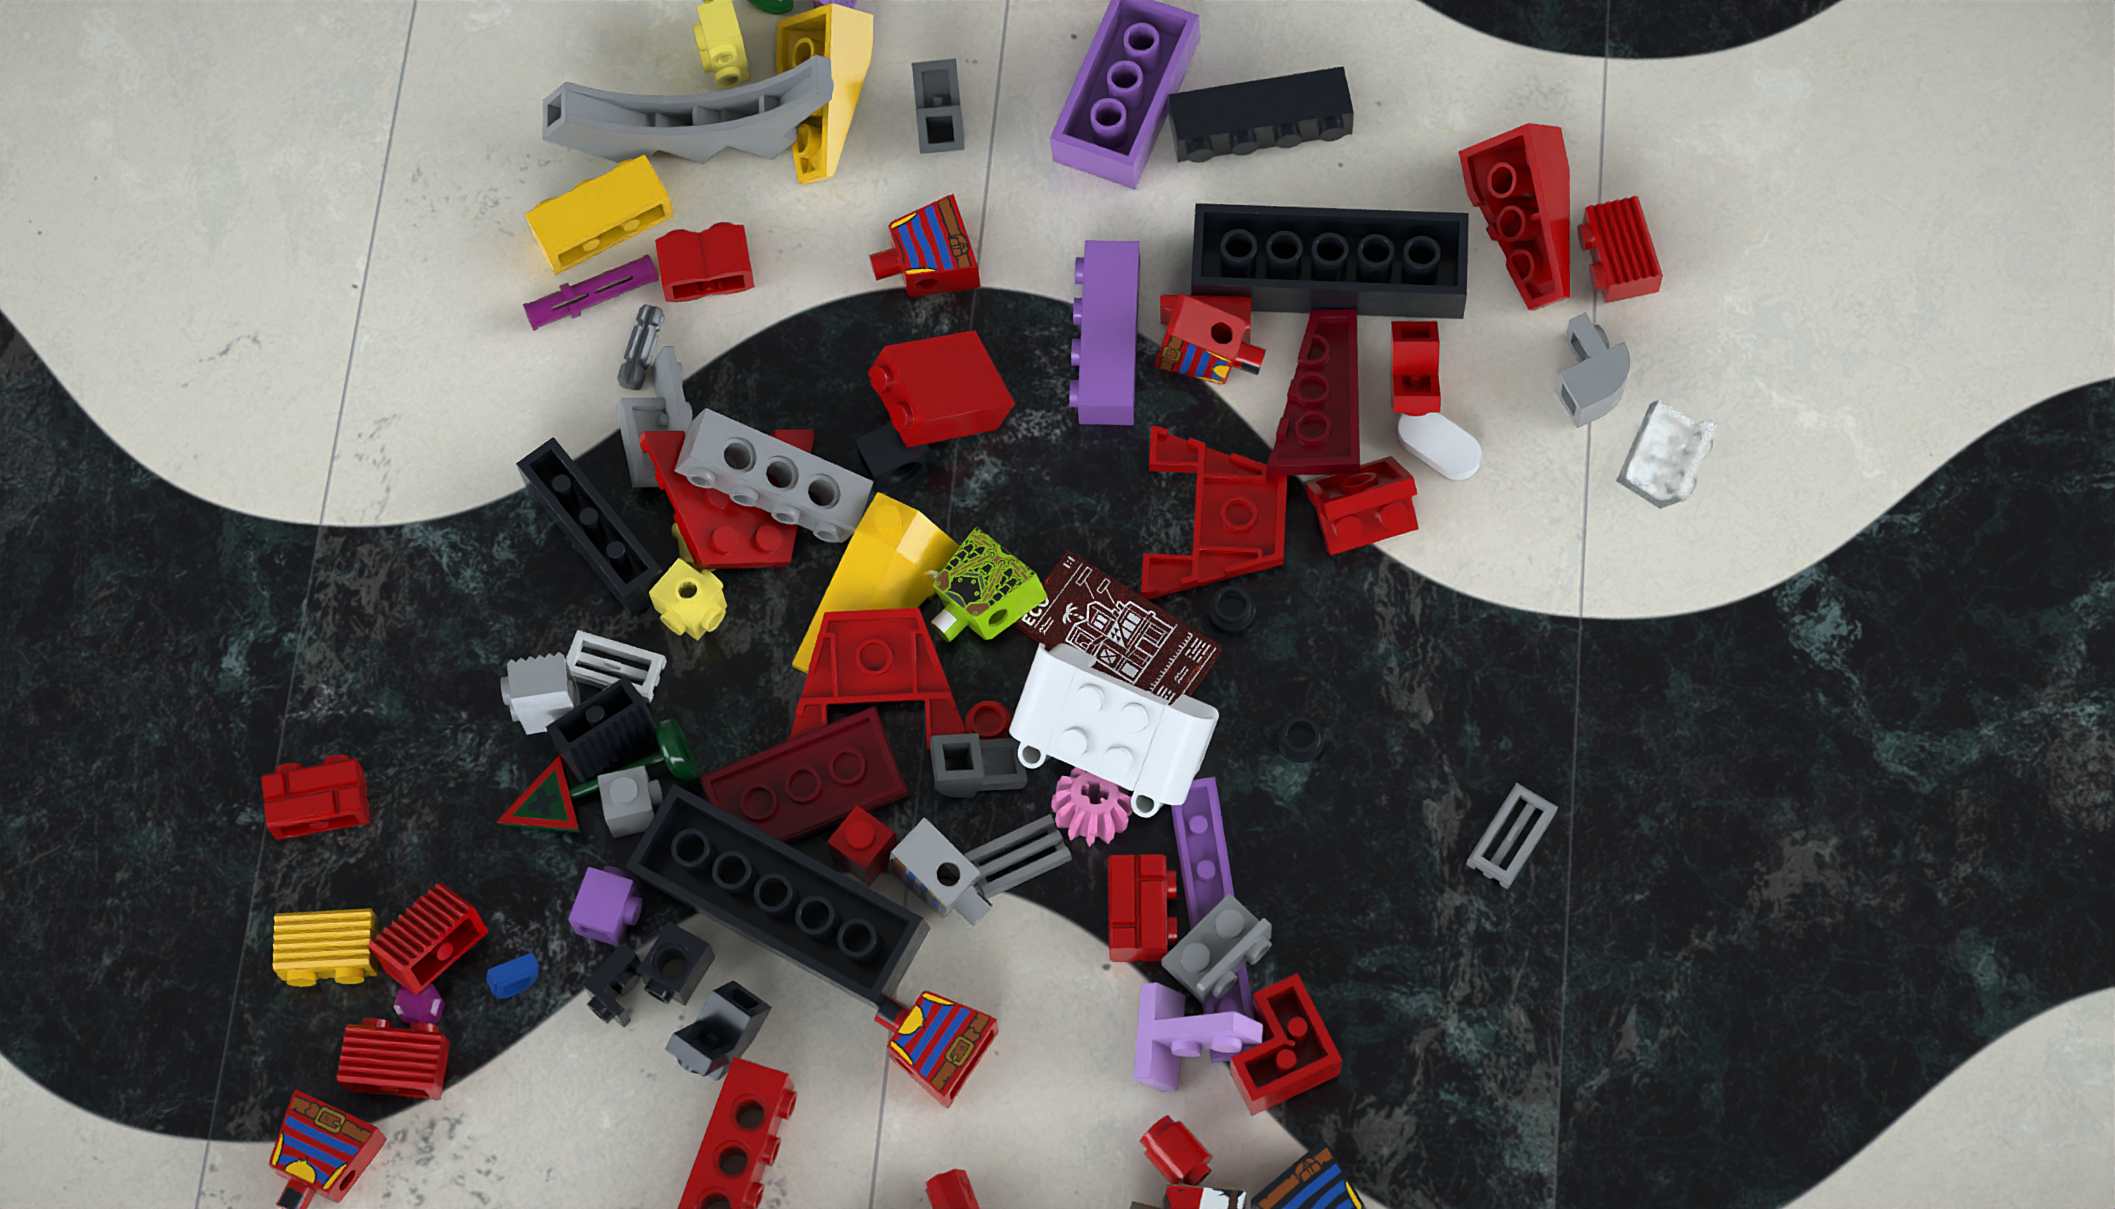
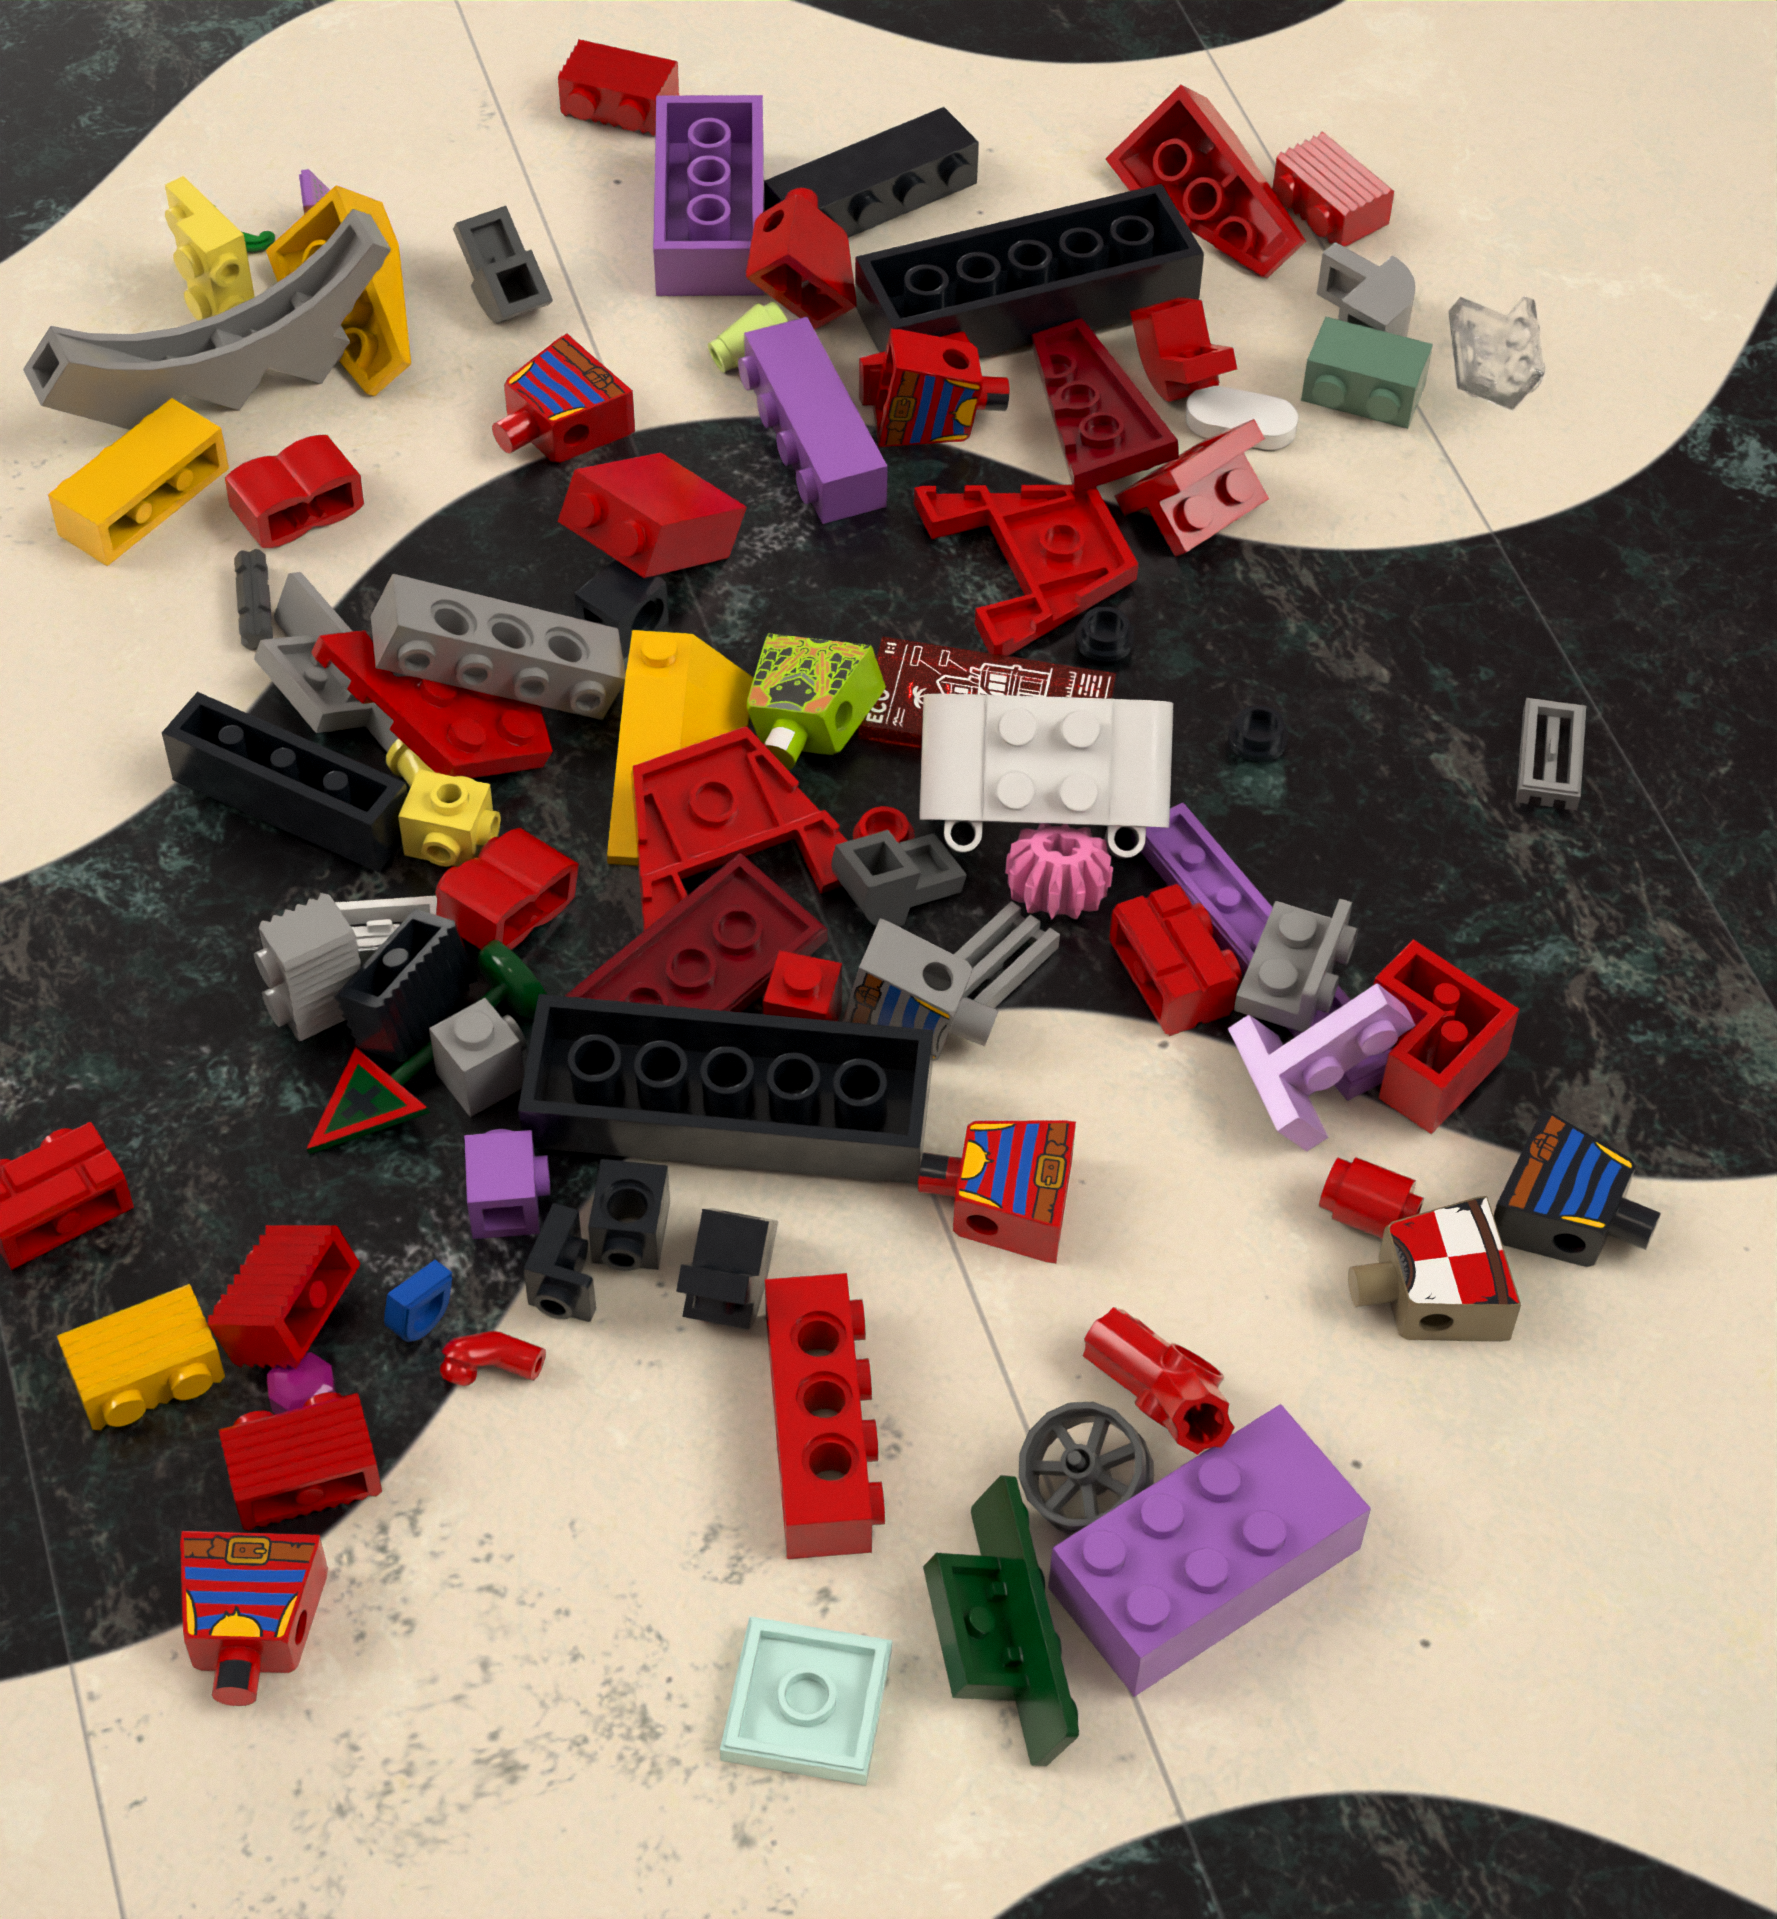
camera: 30 degrees left, 15 degrees down
magenta pin [523,254,659,331] -> none
none -> red brick [435,828,579,950]
none -> red arm [439,1331,546,1386]
none -> yellowish green cone [708,302,788,373]
none -> red torso [746,188,857,330]
none -> sand green brick [1301,316,1433,429]

